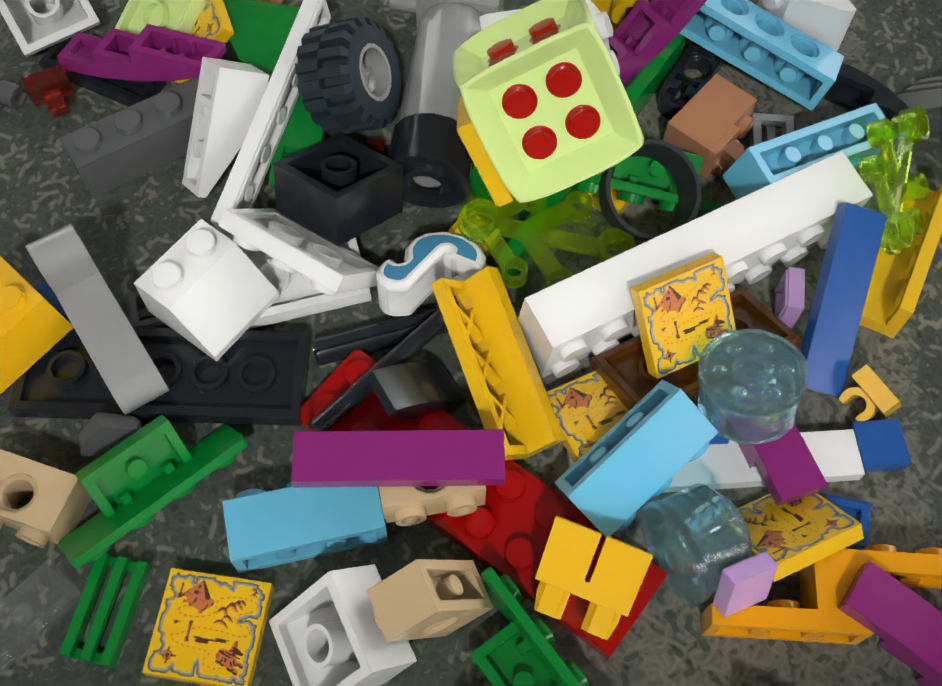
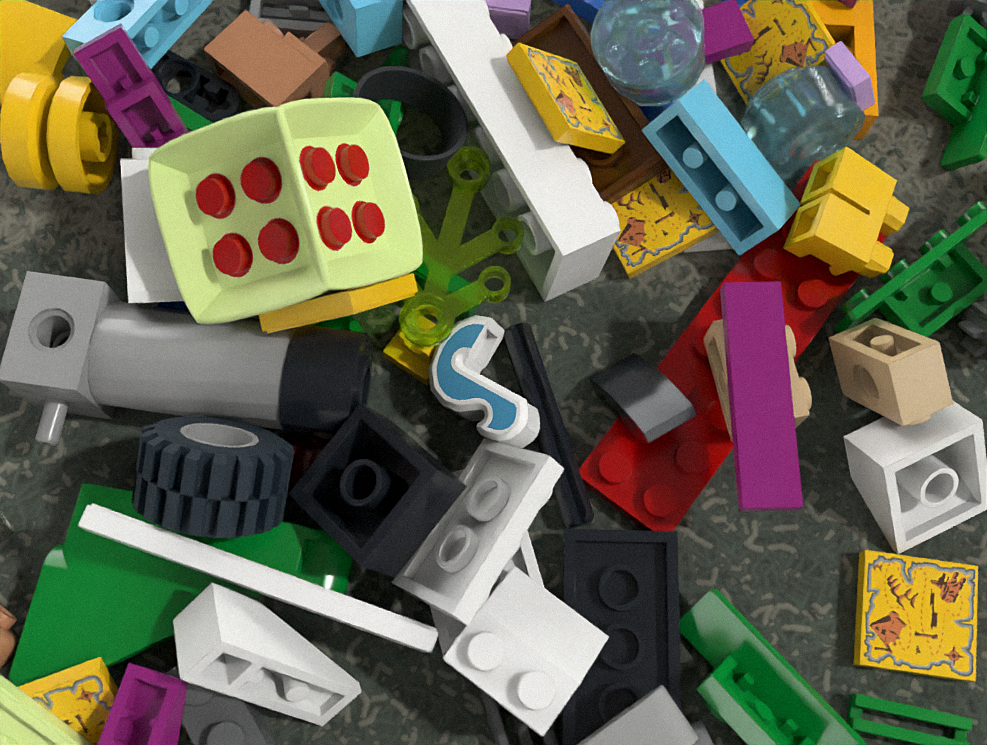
camera: 90 degrees left, 10 degrees up
medium azure brick [222,482,388,574] -> none
black bar [310,308,446,431] -> none
yellow fence [431,266,565,460] -> none

